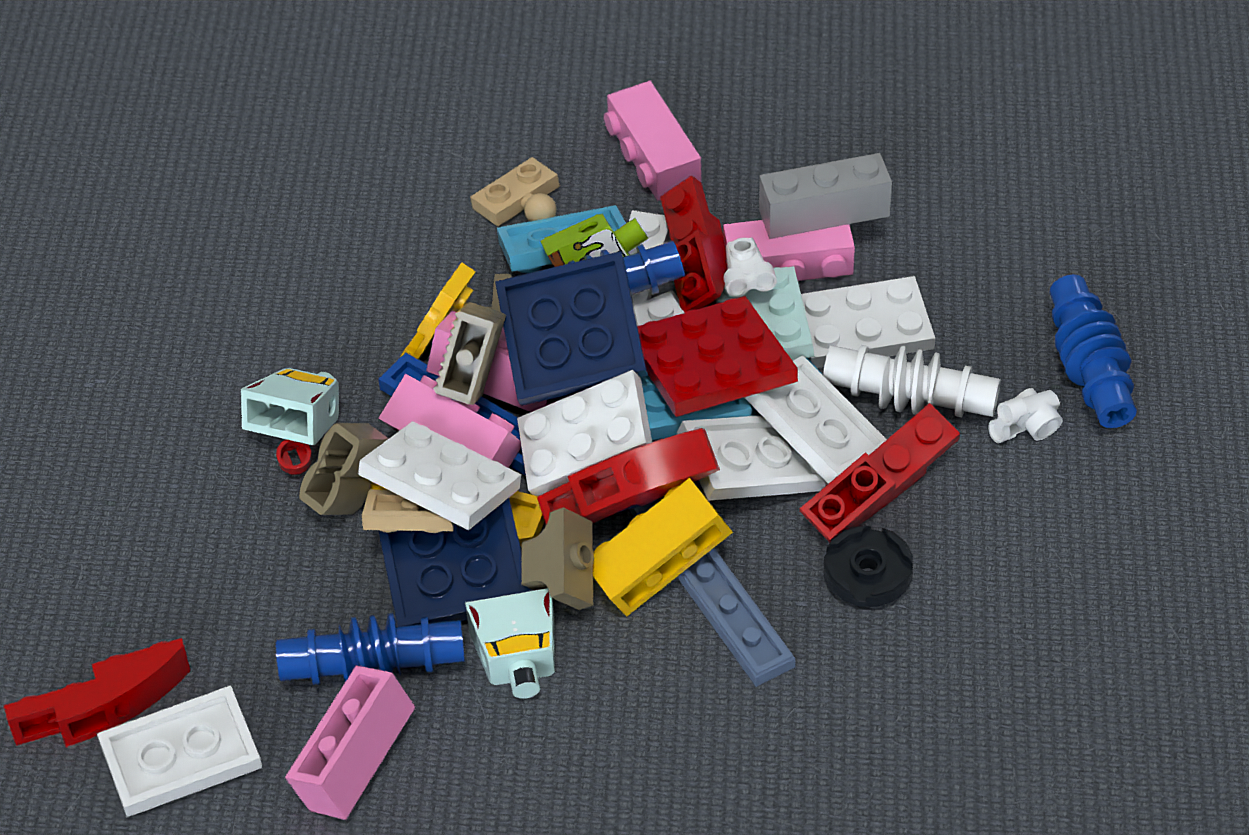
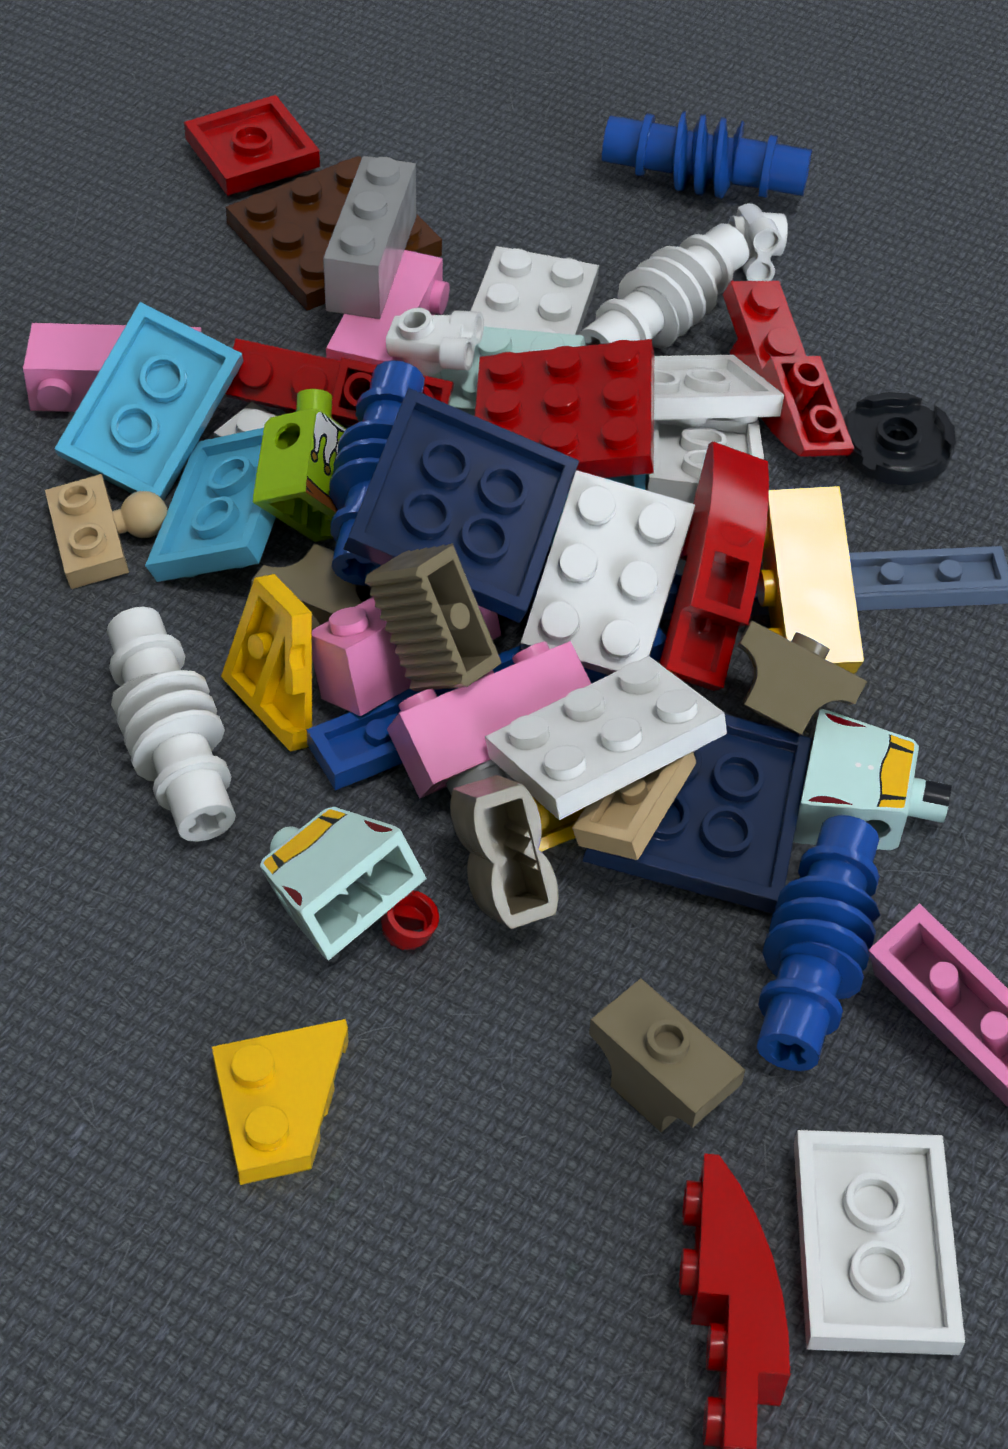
camera: 70 degrees left, 0 degrees up
none -> medium azure plate [54,302,244,501]
none -> white piece [106,607,236,842]
none -> red plate [184,95,320,196]
none -> yellow wing [212,1019,348,1185]
none -> reddish brown plate [226,156,442,311]
none -> dark tan brick [589,978,745,1132]

